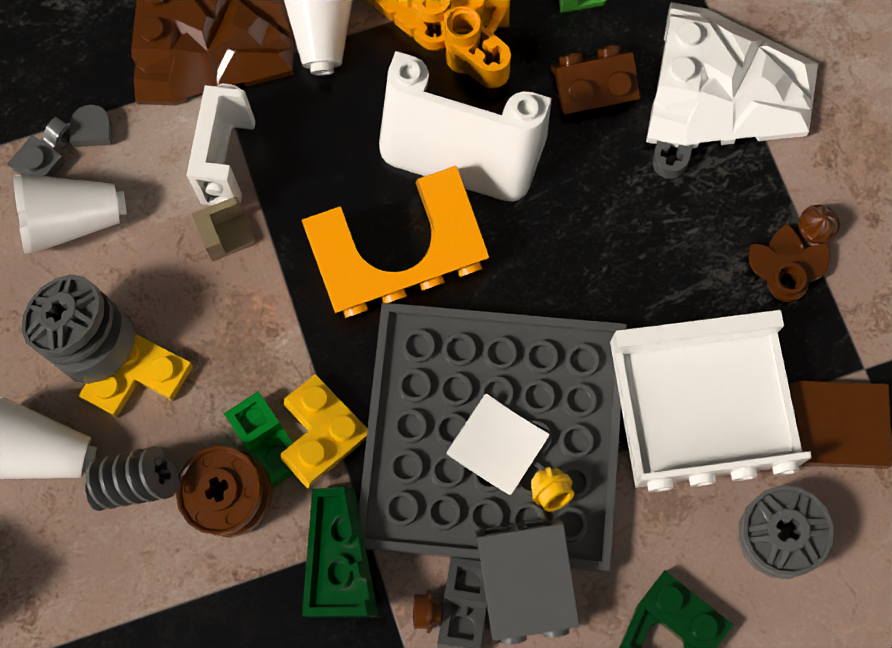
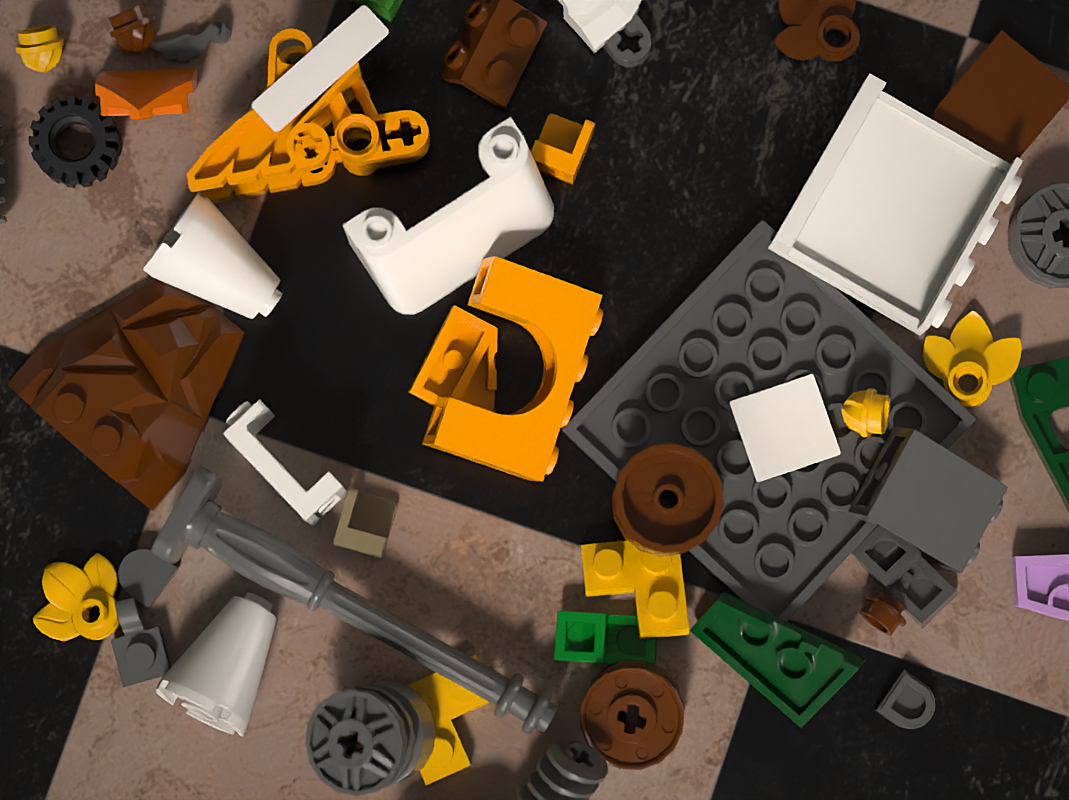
camera: 60 degrees left, 10 degrees up
none -> yellow plate [33,553,120,641]
none -> dark grey piece [151,466,558,734]
none -> light orange wing [408,305,498,412]
none -> light orange panel [531,114,595,184]
none -> reddish brown wheel [611,443,724,557]
none -> yellow plate [923,311,1022,408]

